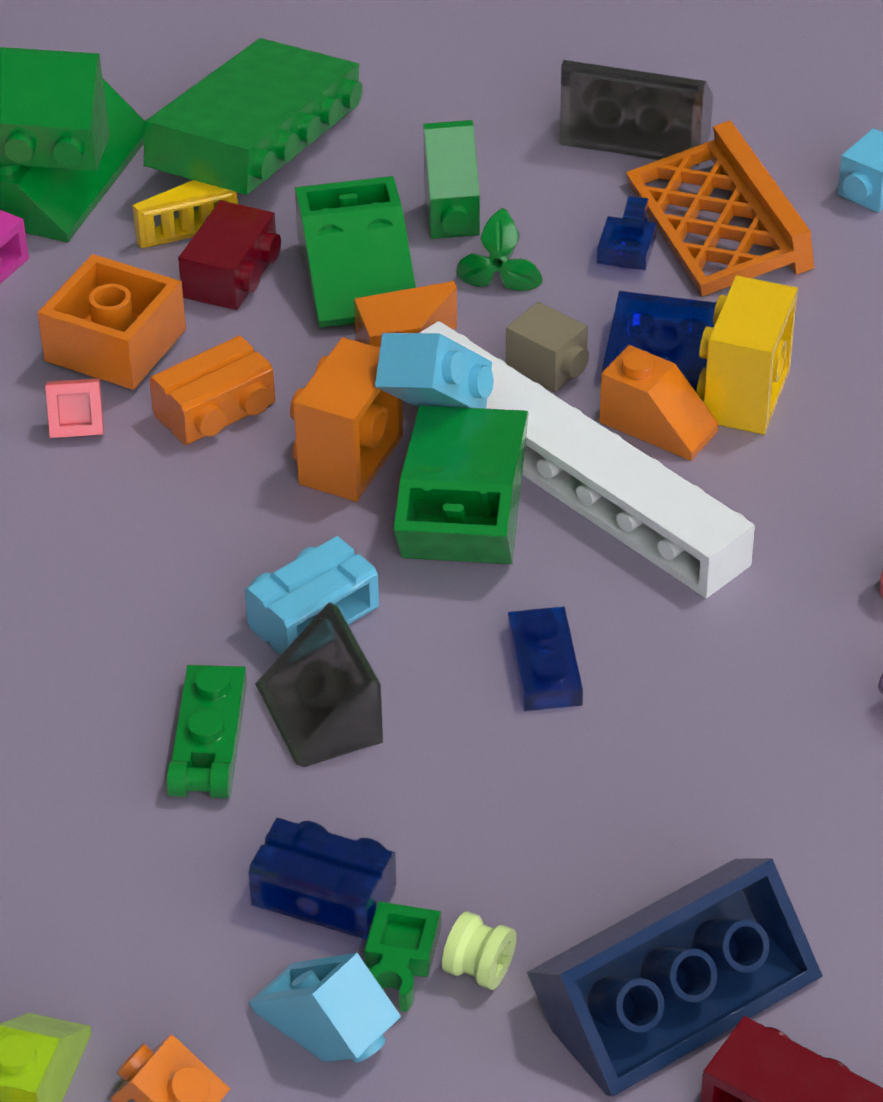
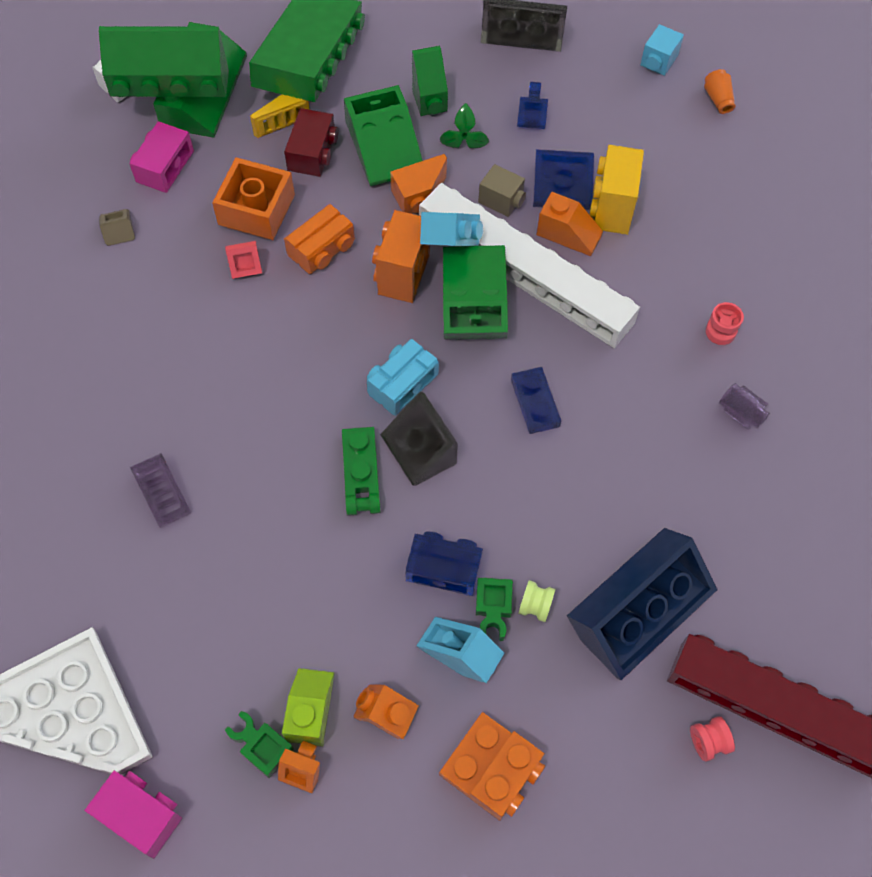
camera: 10 degrees left, 20 degrees up
orange fence [626,120,815,297] -> none

